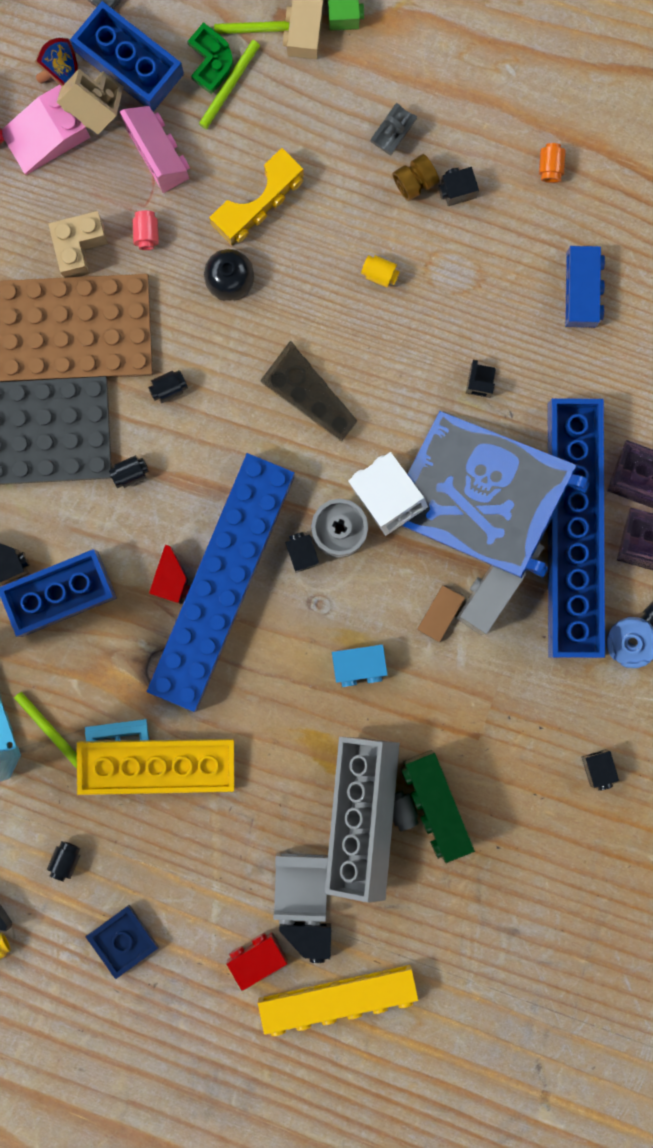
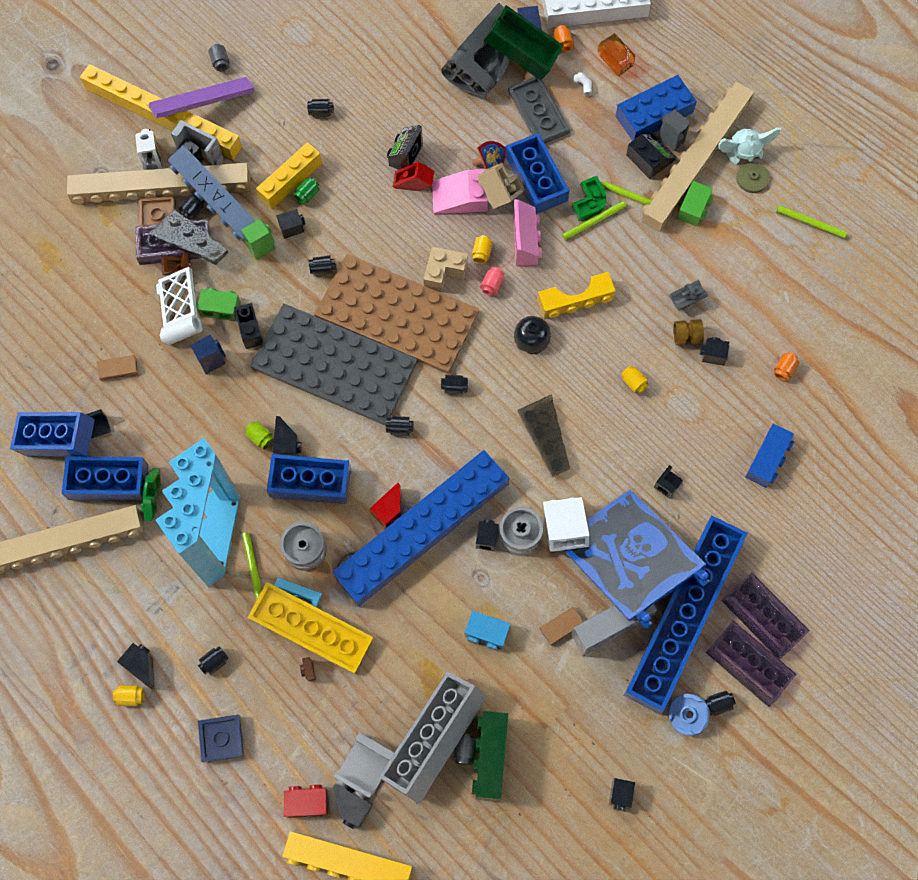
camera: 30 degrees right, 15 degrees down
none -> light grey wheel [280,522,326,570]
none -> reddish brown plate [300,657,316,681]
none -> yellow brick [472,235,493,264]

